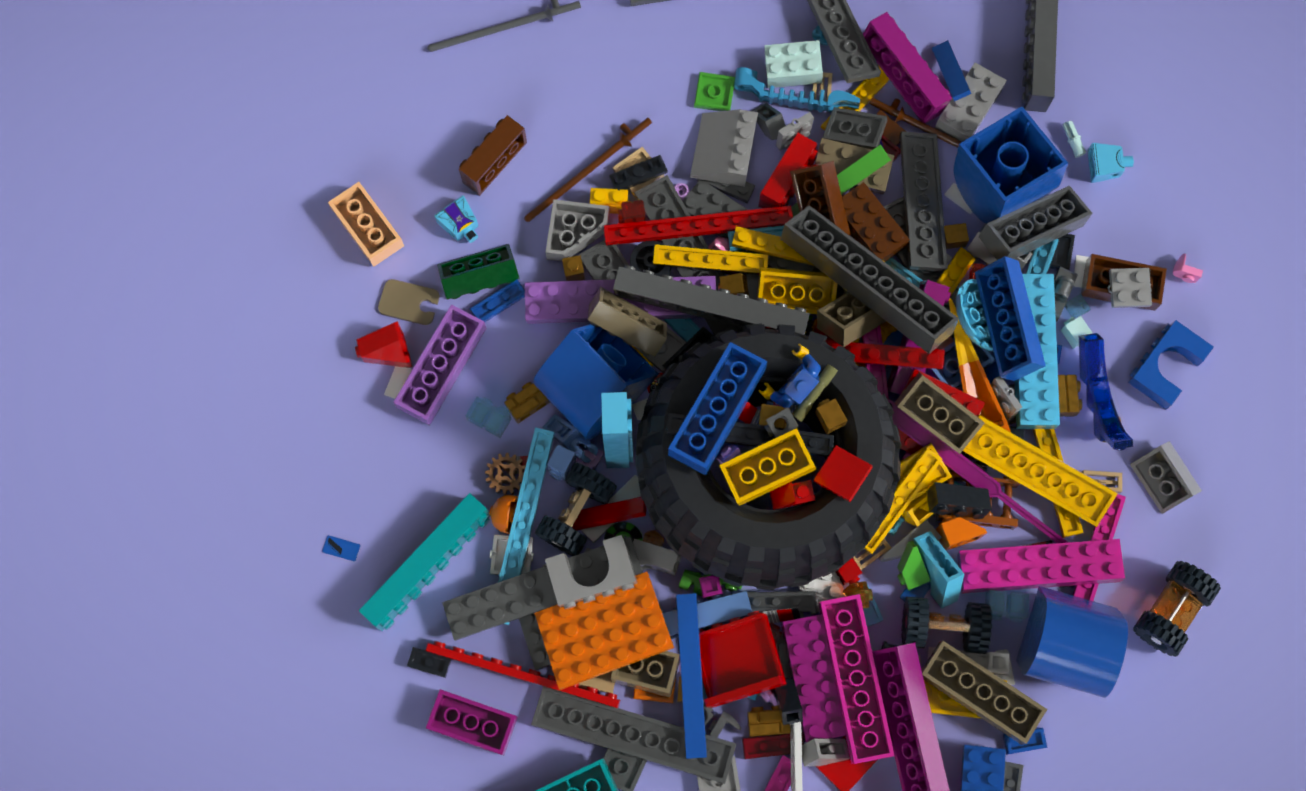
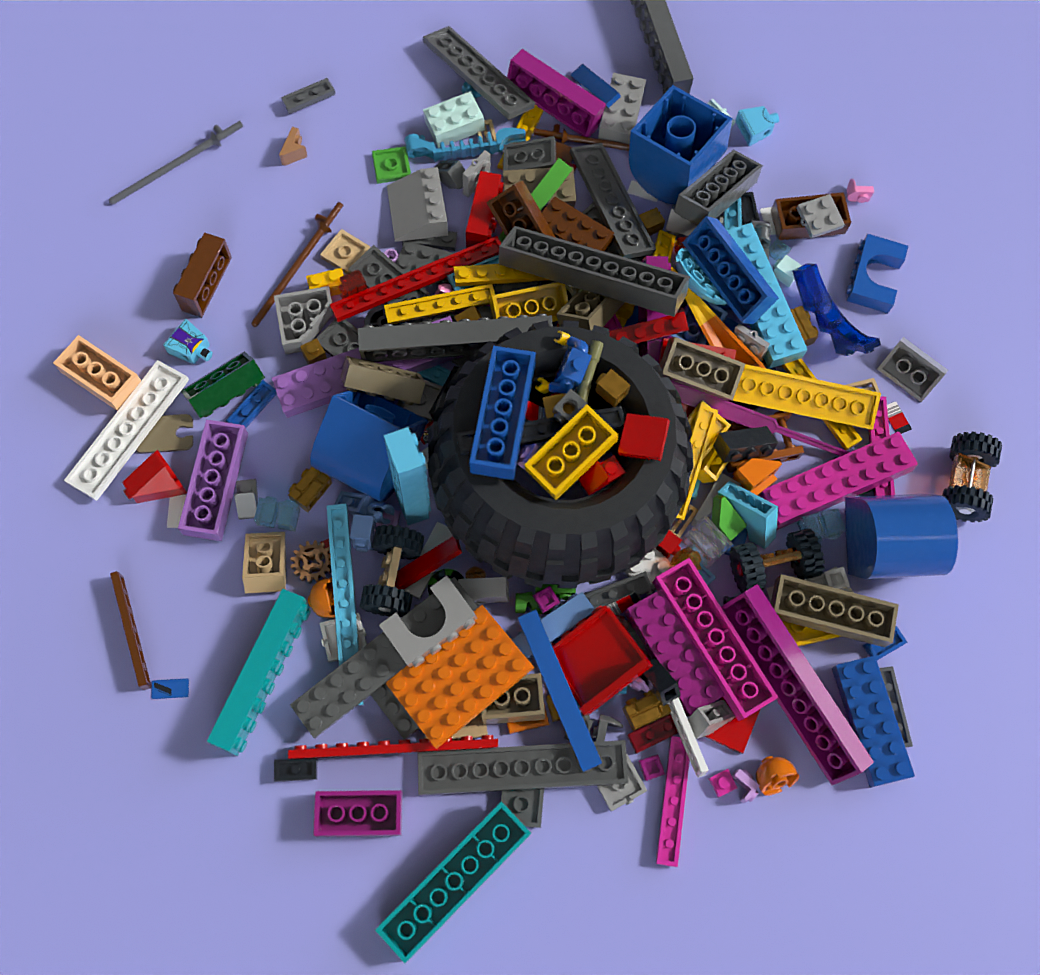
camera: 25 degrees left, 5 degrees down
black plate [609,155,668,190] -> none
none -> white plate [64,360,189,501]
none -> reddish brown tile [110,571,152,690]
none -> slope [234,479,259,520]
none -> tan slope [242,532,286,593]
none -> medium nougat slope [279,127,307,166]
none -> magenta tile [638,754,665,781]
none -> clear brick [681,516,733,569]
none -> orange tile [750,474,777,496]
none -> sticker [887,402,912,434]

